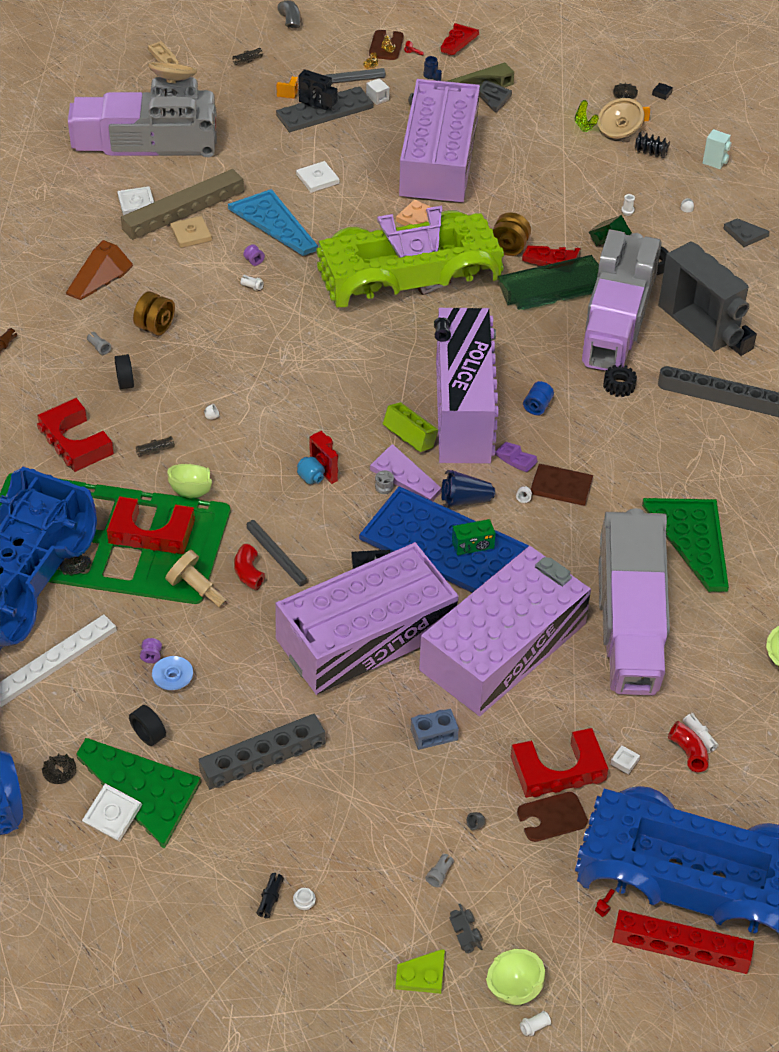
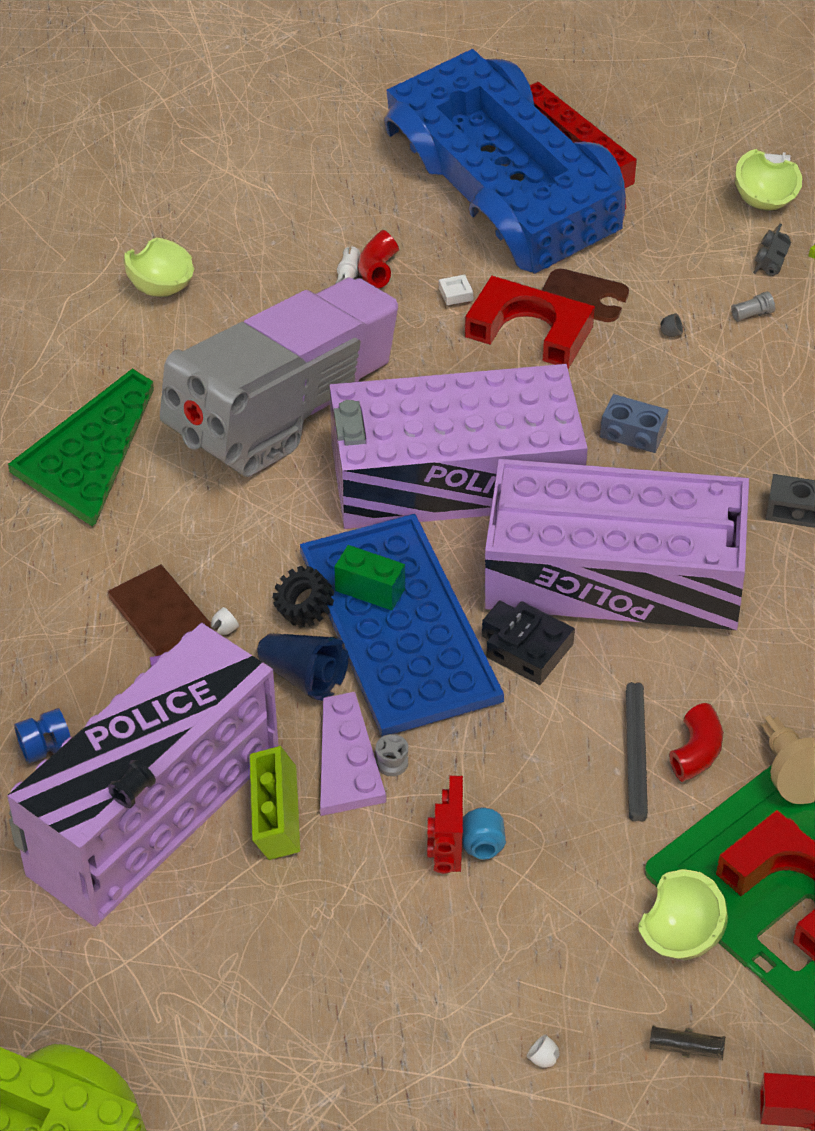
camera: 140 degrees left, 0 degrees up
none -> black tyre [272,566,334,627]

